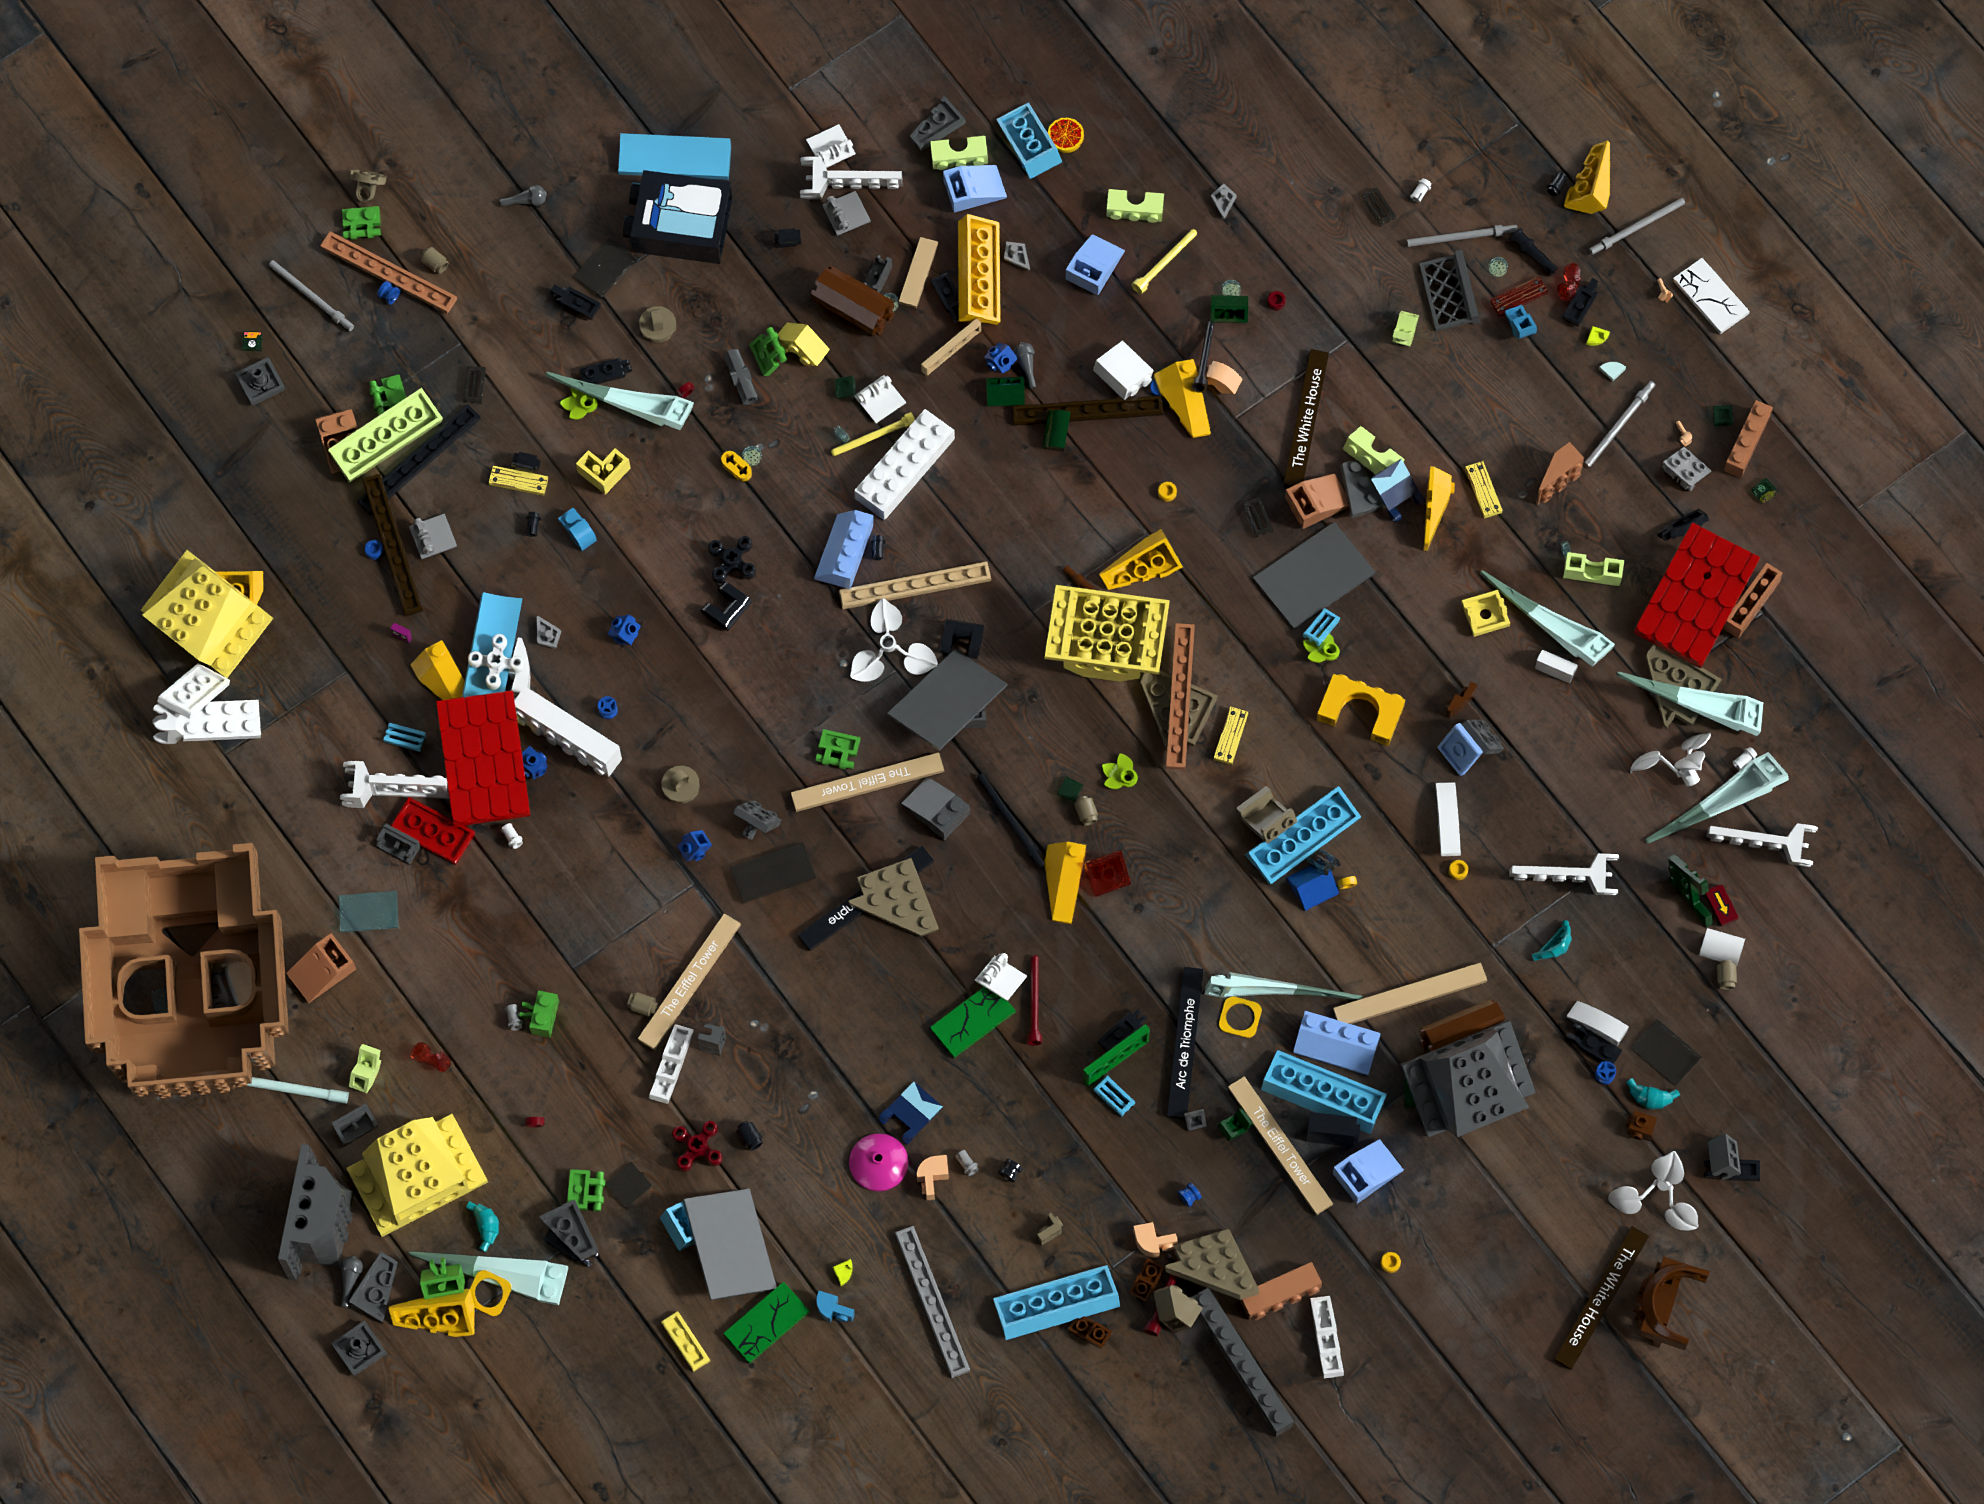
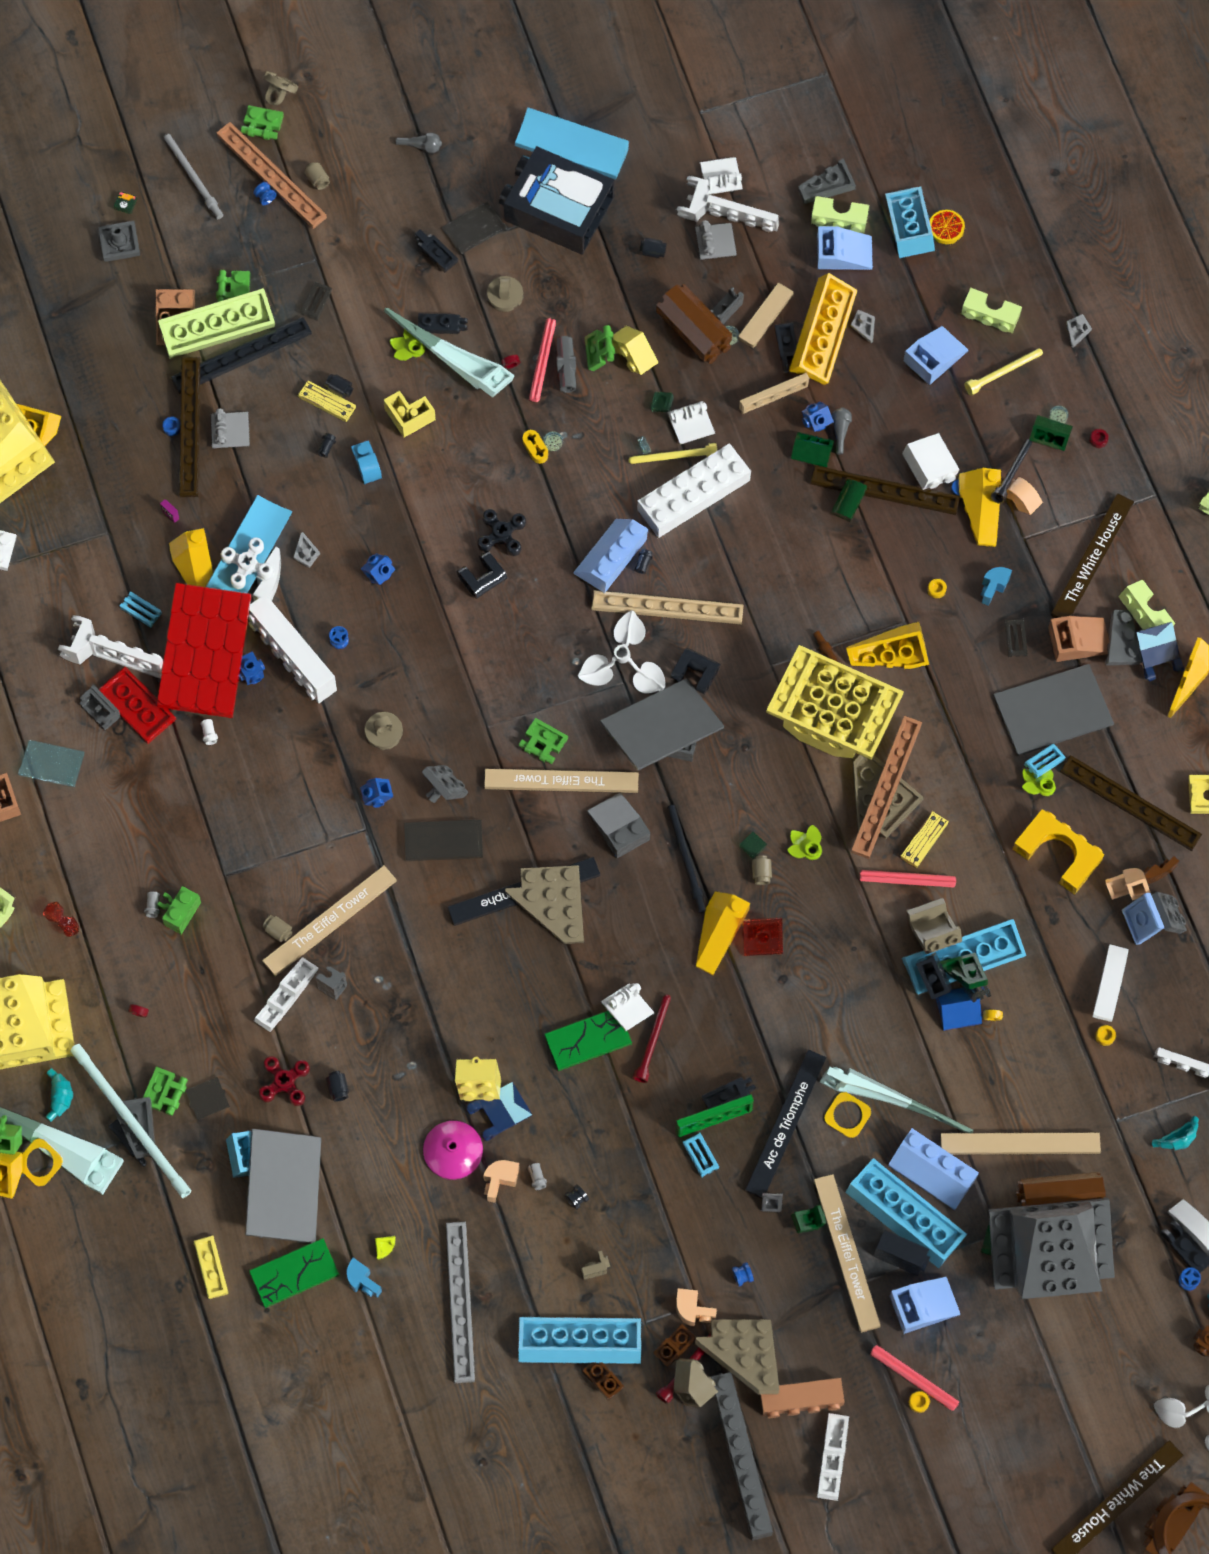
camera: 15 degrees right, 0 degrees up
none -> light aqua piece [70,1044,191,1198]
none -> light yellow brick [455,1057,501,1101]
none -> coral axle [529,318,556,402]
none -> coral axle [860,870,956,887]
none -> coral axle [871,1345,959,1411]
none -> black brick [916,952,952,1000]
none -> dark green wing [940,953,988,989]
none -> dark azure brick [981,567,1012,606]
none -> dark brown tile [1060,755,1202,851]
none -> light nougat brick [1105,868,1150,901]

